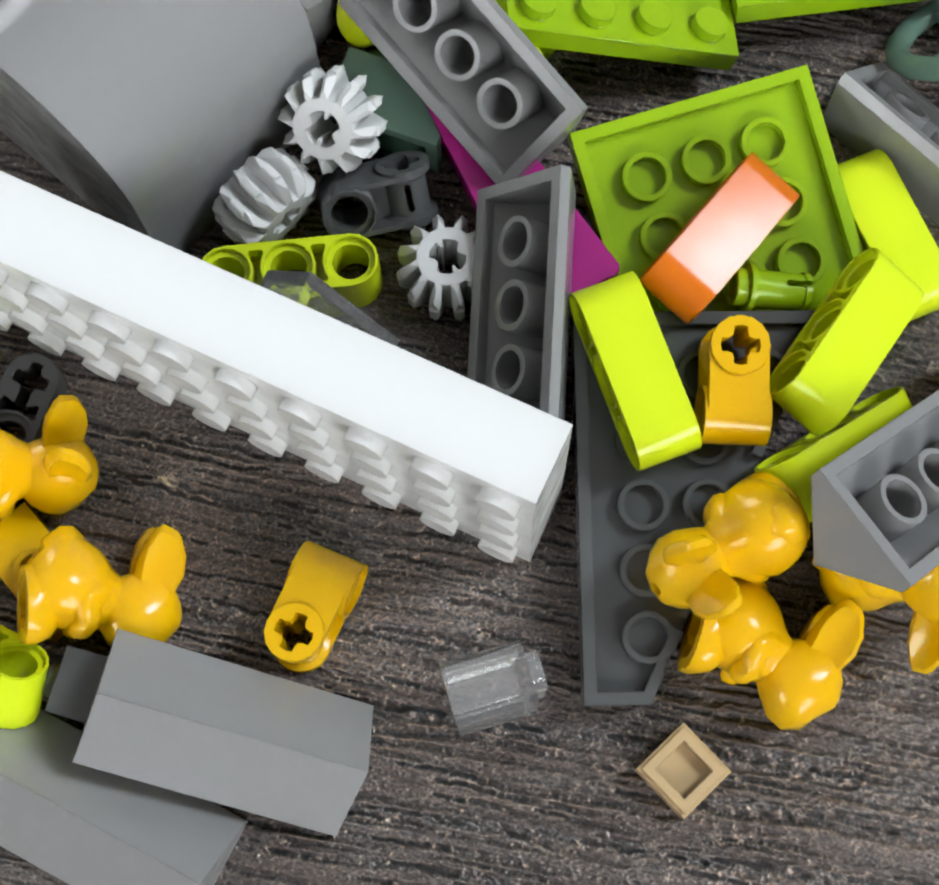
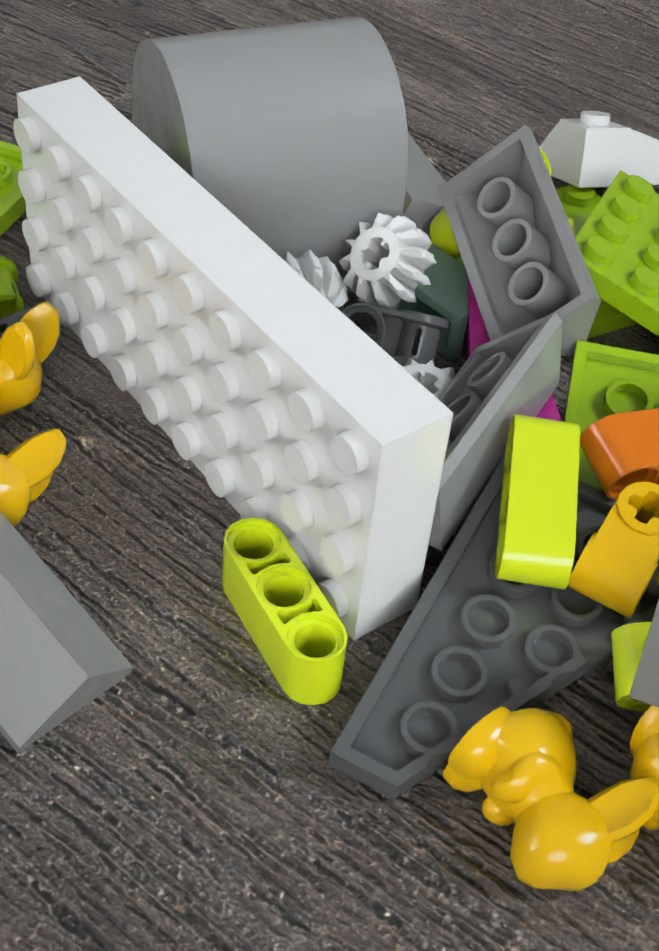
camera: 20 degrees right, 30 degrees down
yellow piece [264,540,368,674] -> none
clear brick [439,640,548,737] -> none
tan tile [634,722,732,820] -> none
yellow animal [645,472,810,620] -> none
none -> neon yellow beam [222,517,348,705]

